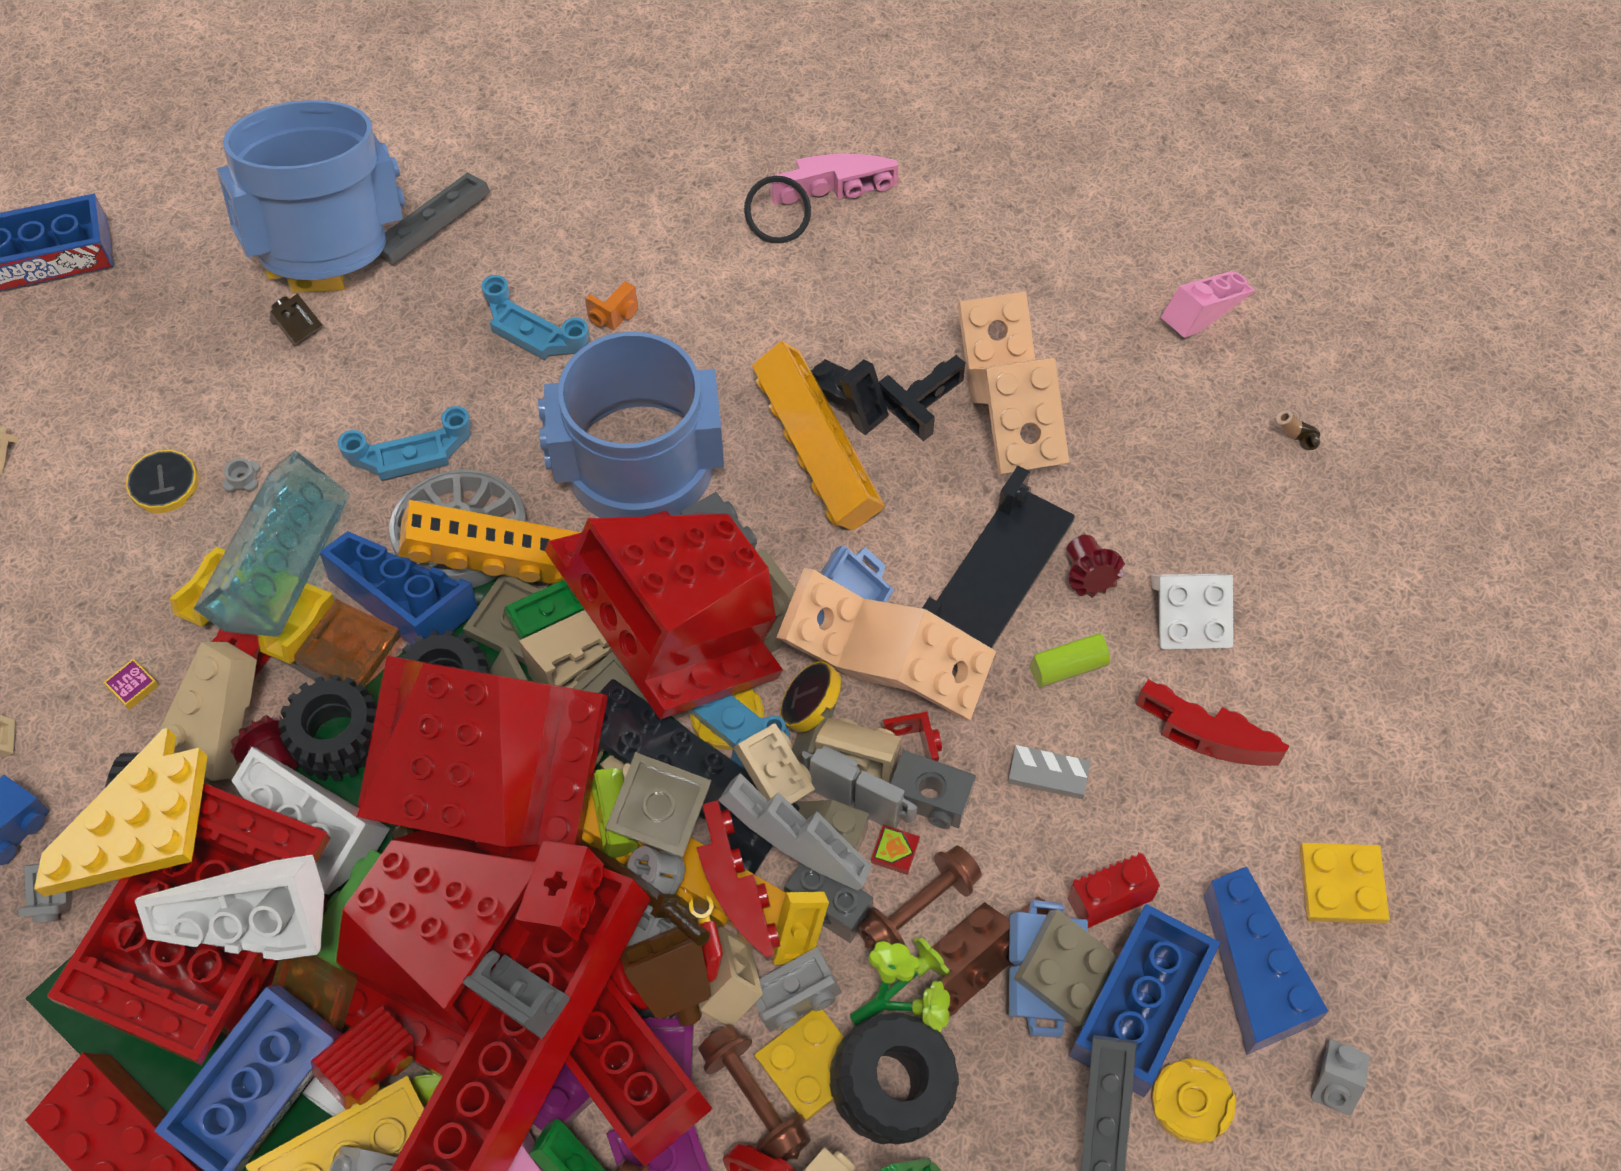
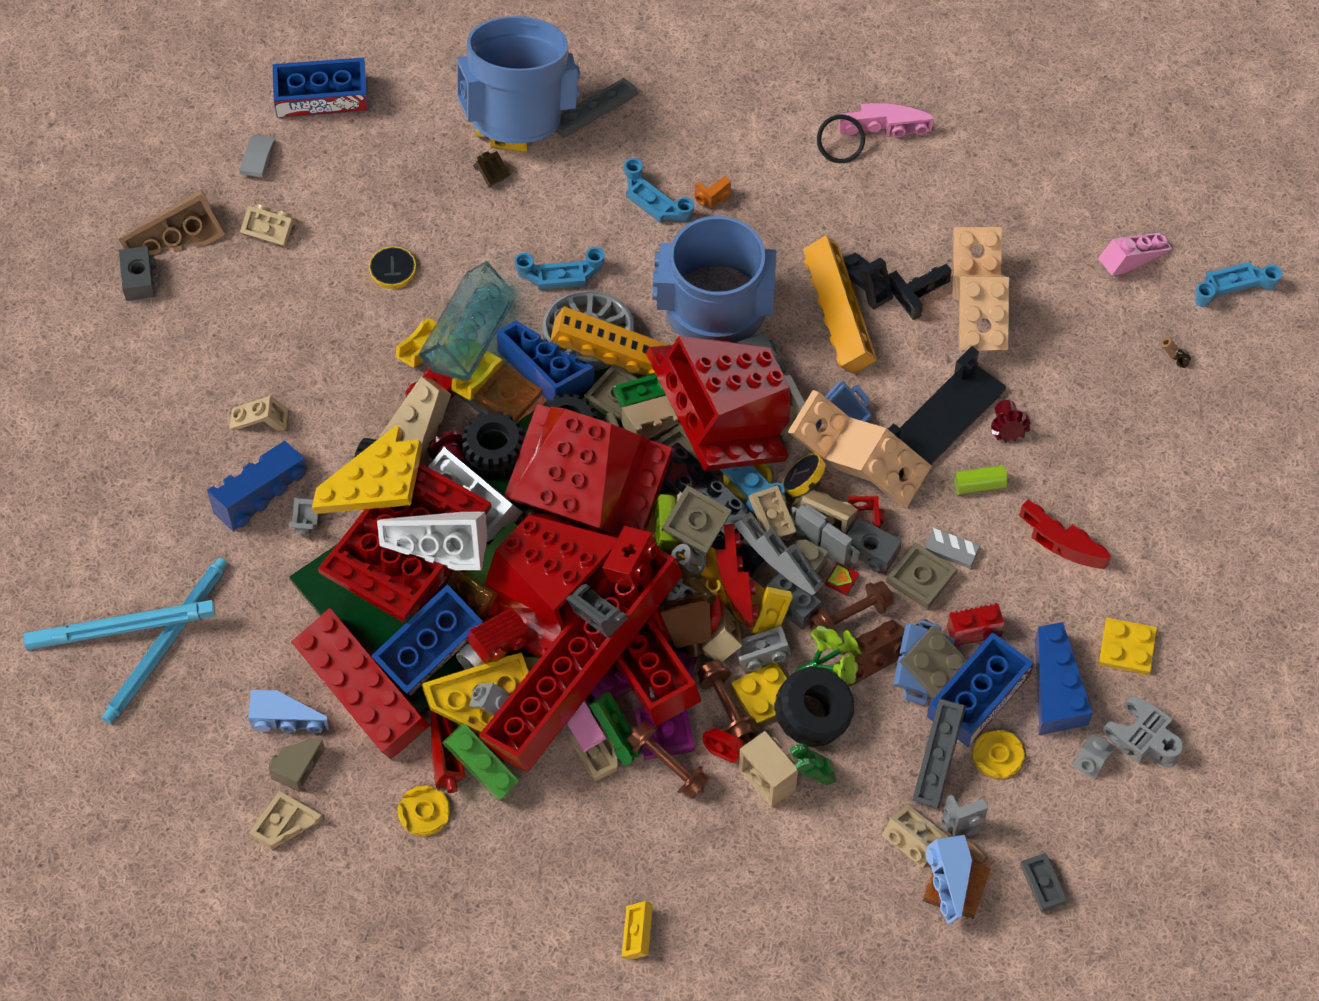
camera: 10 degrees right, 0 degrees up
tile [103,658,159,710] -> none
light grey plate [222,458,260,492] -> none
white bracket [1151,573,1233,649] -> none
none -> dark tan plate [886,542,957,609]
none -> light grey piece [1103,697,1183,767]
none -> dark azure plate [1195,262,1282,307]

